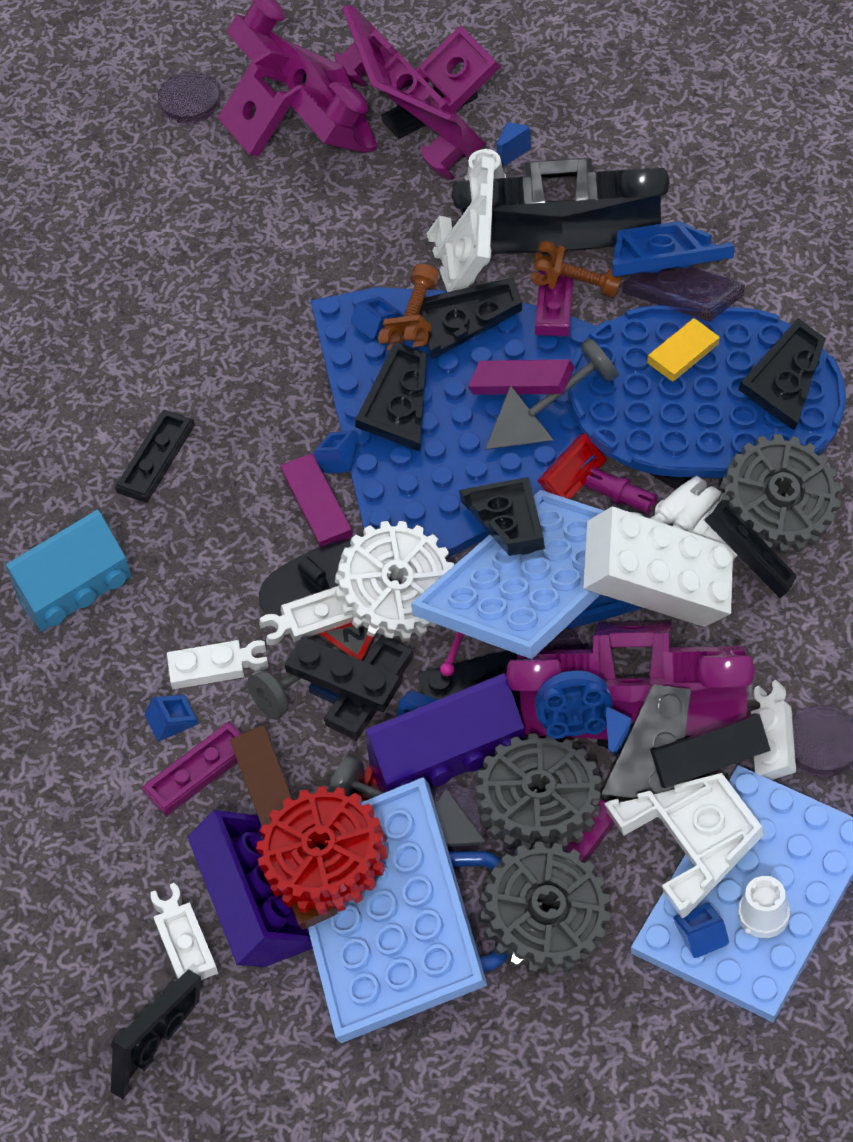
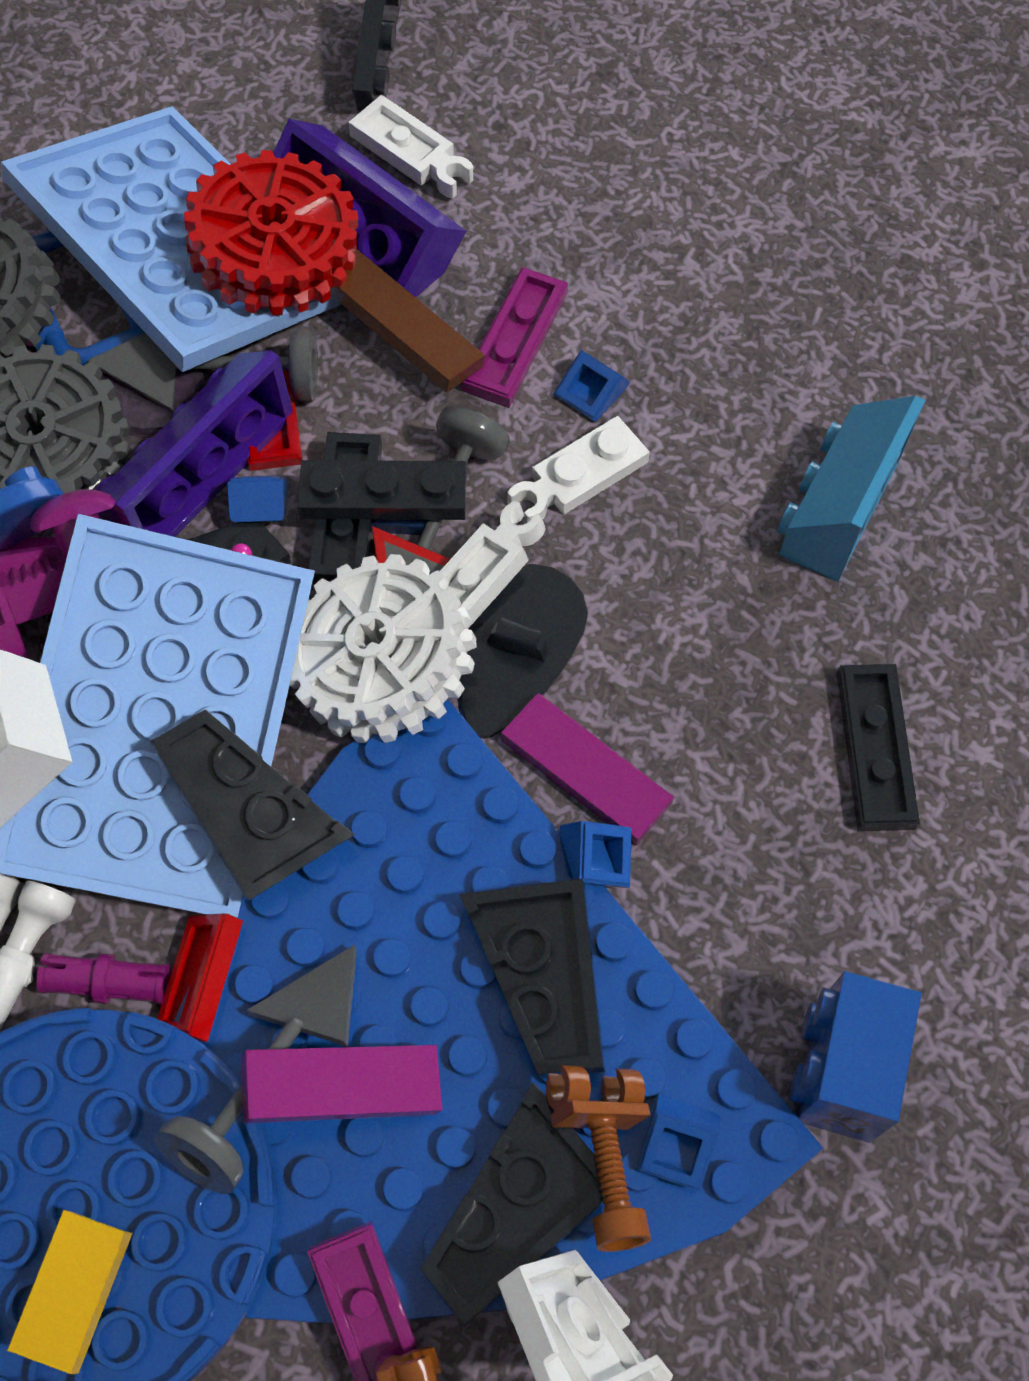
camera: 145 degrees right, 10 degrees up
none -> blue brick [789,971,922,1143]

